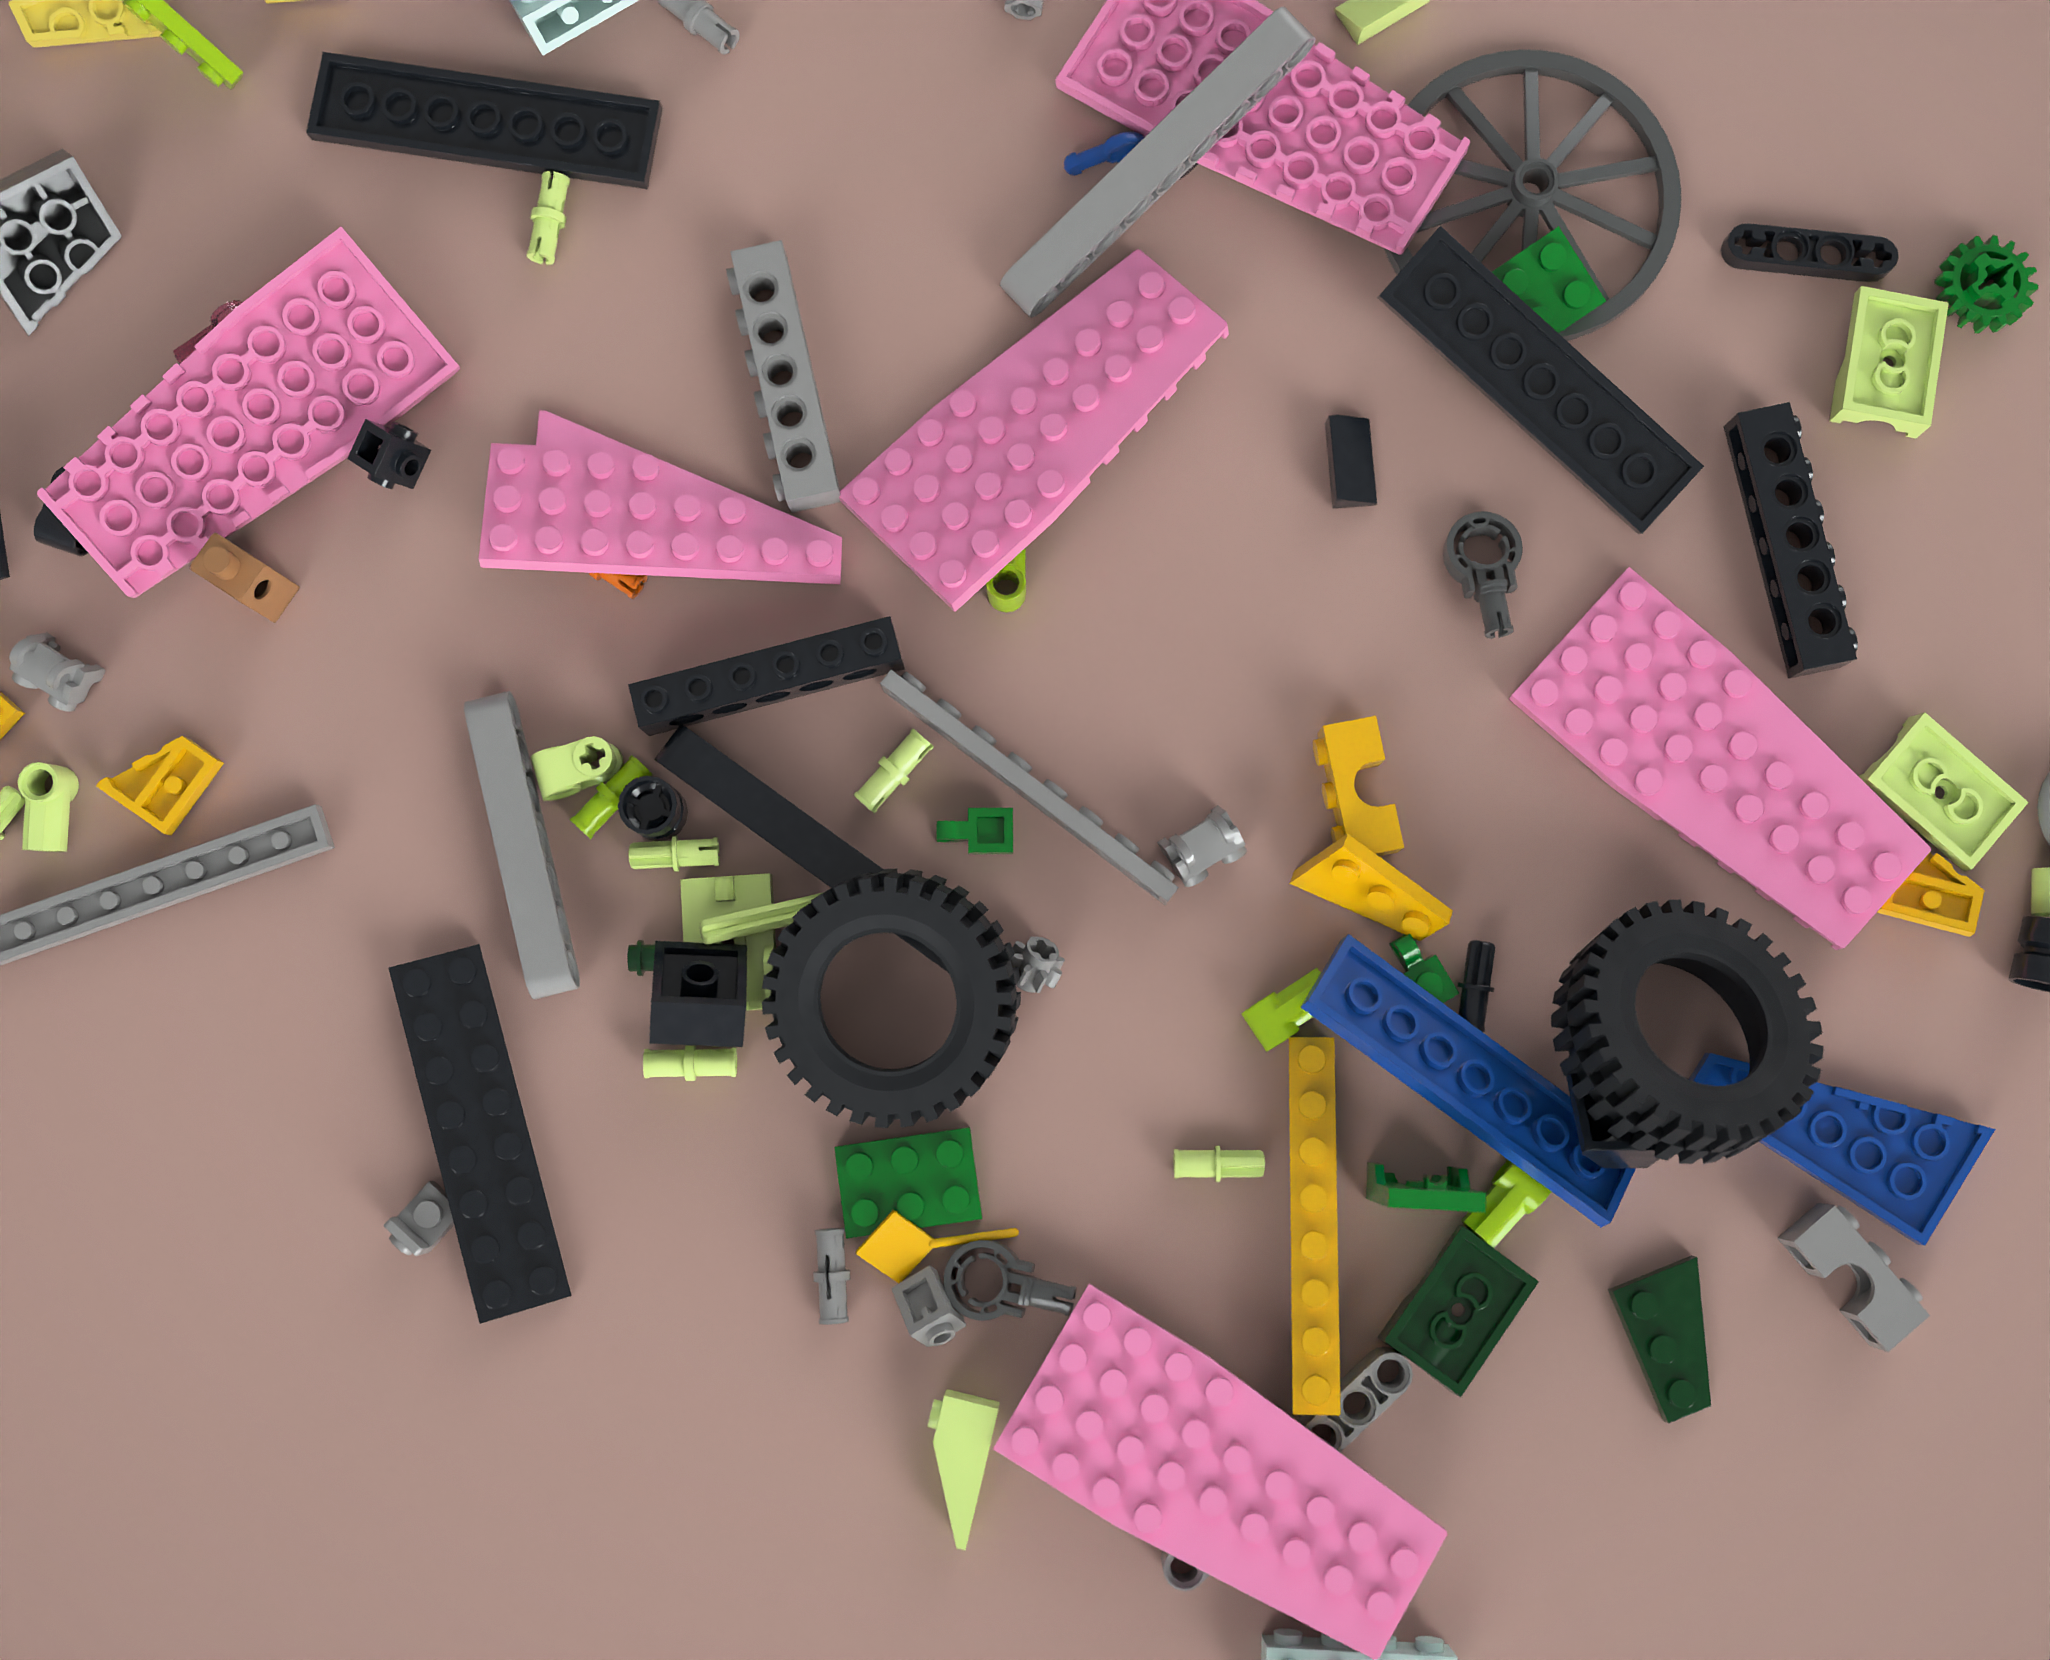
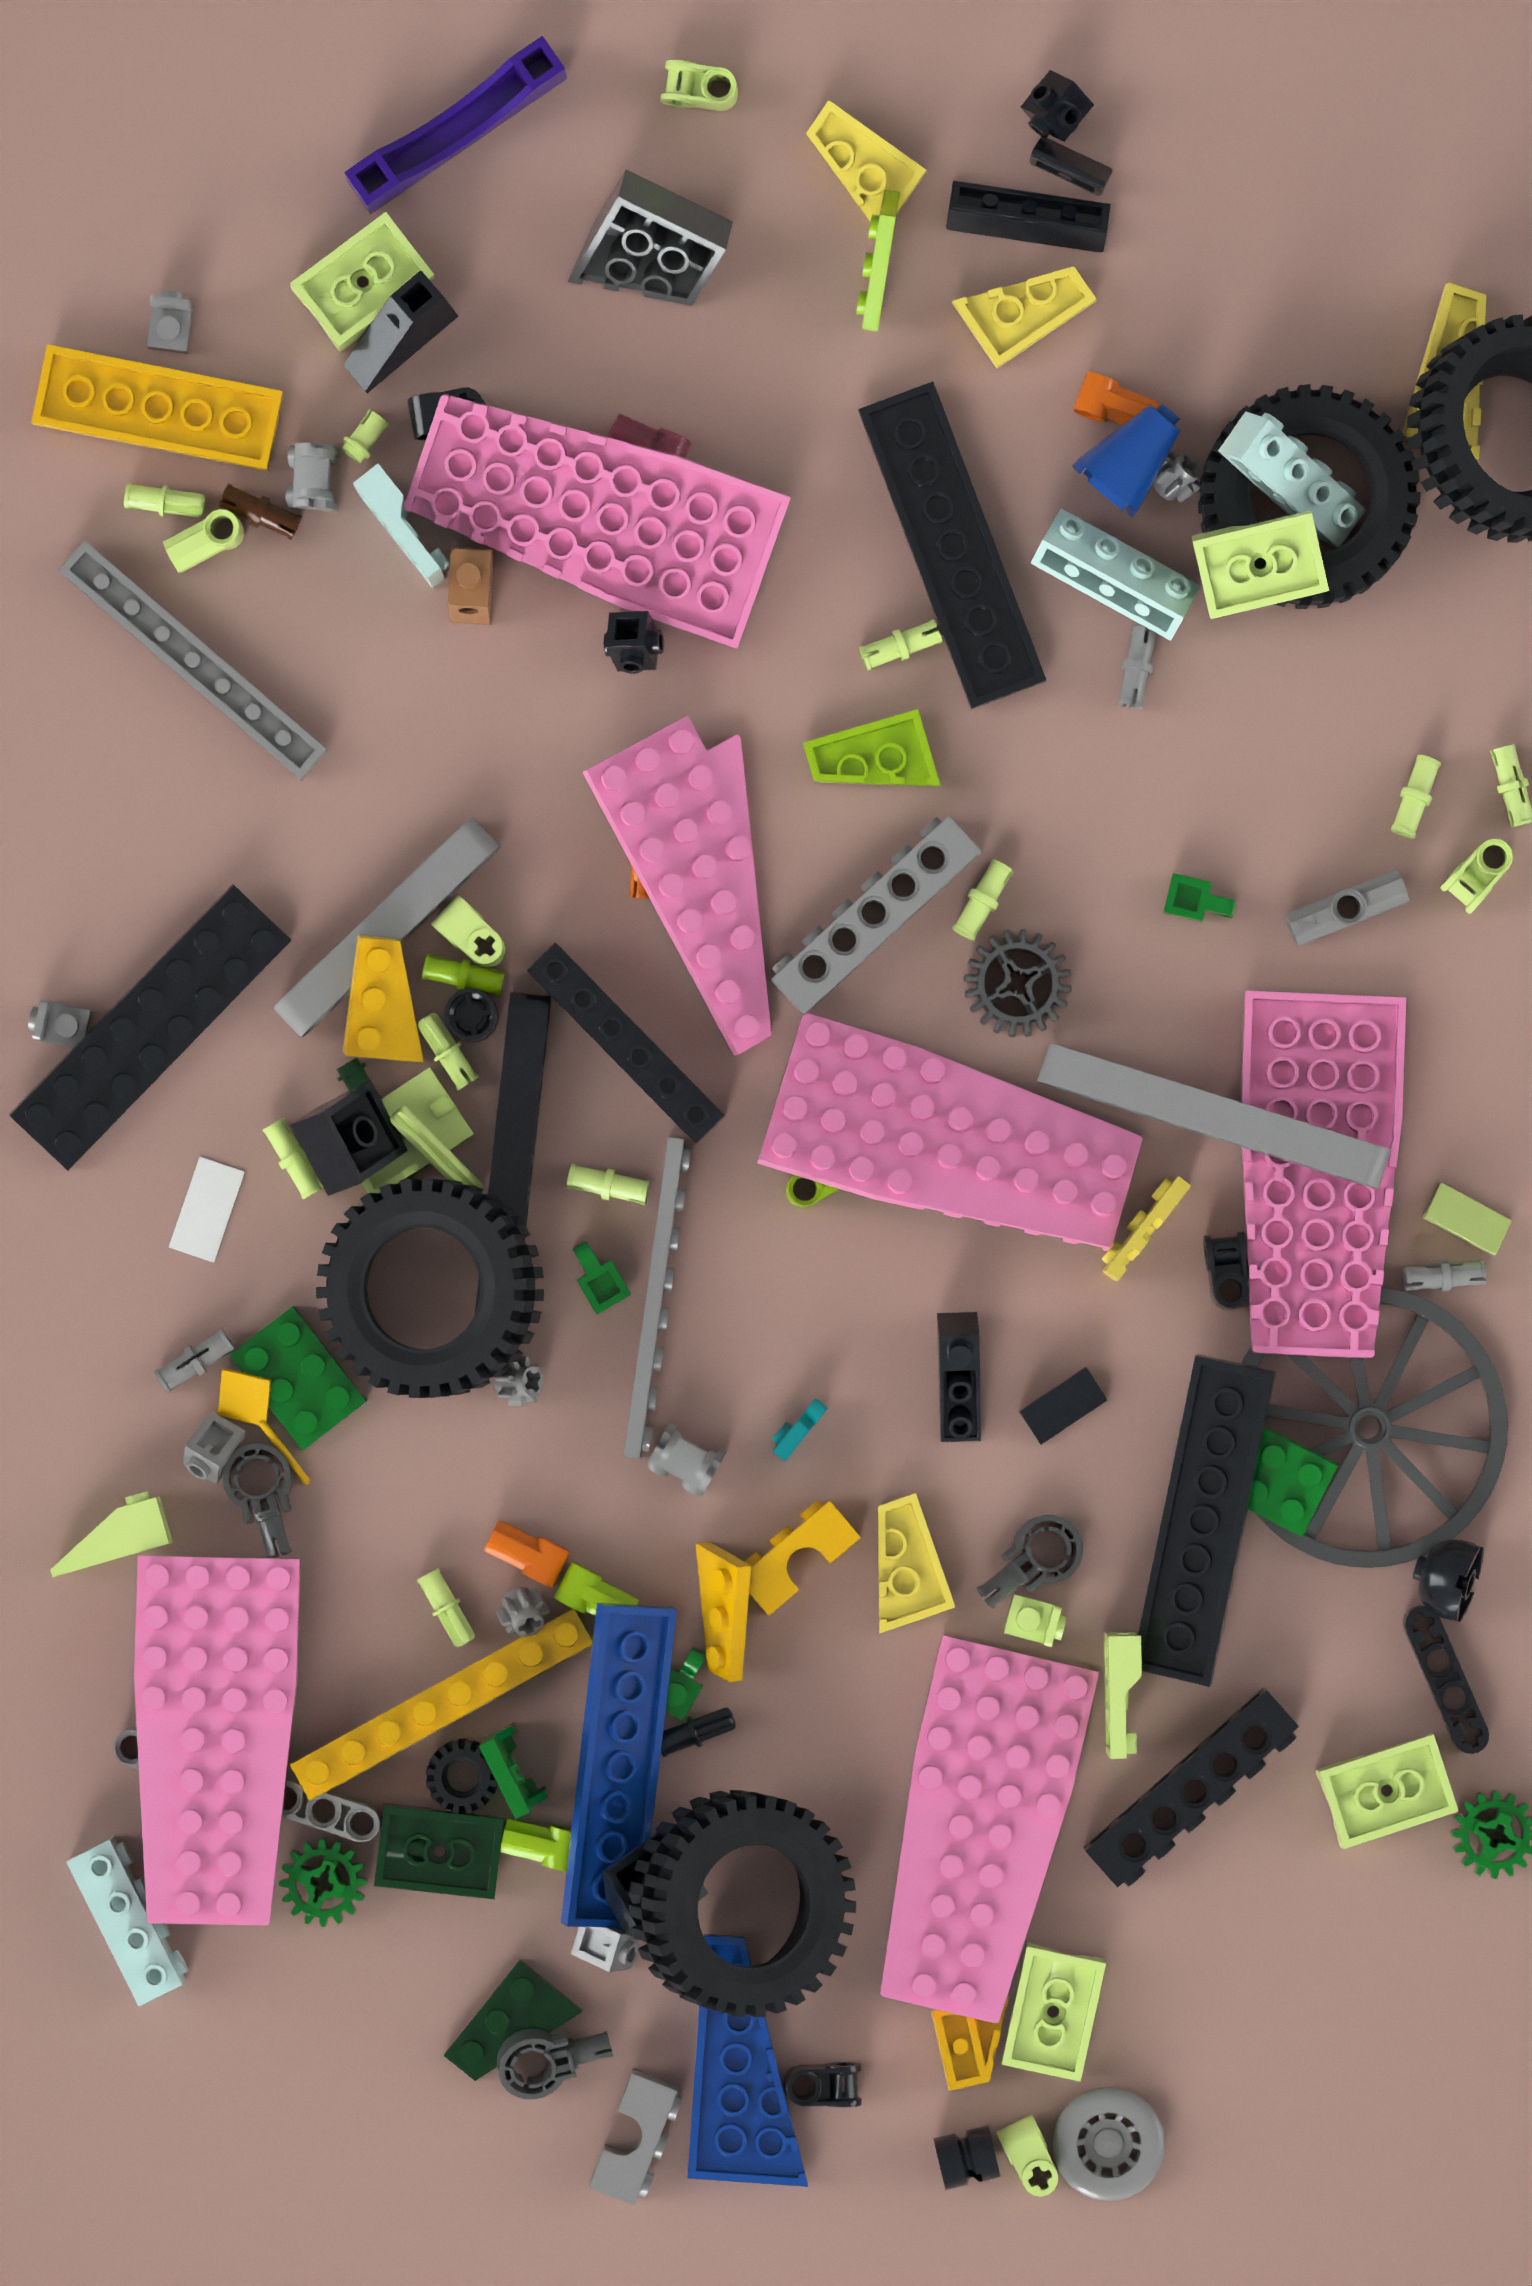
camera: 55 degrees right, 5 degrees up
yellow wing [96,736,224,836] -> none
blue piece [1064,132,1144,176] -> none
none -> white sticker [169,1156,245,1263]
none -> reddish brown pin [218,483,302,540]
none -> green gear [279,1837,368,1927]
none -> yellowish green pin [341,410,389,463]
none -> yellow wing [343,935,424,1063]
none -> light aqua piece [353,464,450,588]
none -> black tyre [426,1739,498,1814]
none -> orange piece [484,1520,571,1588]
none -> light grey gear [496,1587,550,1637]
none -> dark grey pin [497,2029,613,2099]
none -> light grey bracket [571,1927,639,1972]
none -> teal plate [771,1398,828,1461]
none -> black piece [784,2062,862,2107]
none -> lime wing [803,709,941,787]
none -> light yellow wing [878,1492,955,1634]
none -> black slope [937,1312,981,1442]
none -> yellowish green pin [952,859,1014,941]
none -> dark grey gear [963,929,1072,1038]
none -> yellowish green bracket [1003,1594,1067,1647]
none -> light yellow wing [1101,1176,1191,1281]
none -> yellowish green piece [1104,1631,1142,1759]
none -> green plate [1163,873,1236,923]
none -> black piece [1203,1231,1250,1310]
none -> light grey pin [1402,1259,1487,1291]
none -> black cylinder [1413,1539,1484,1622]

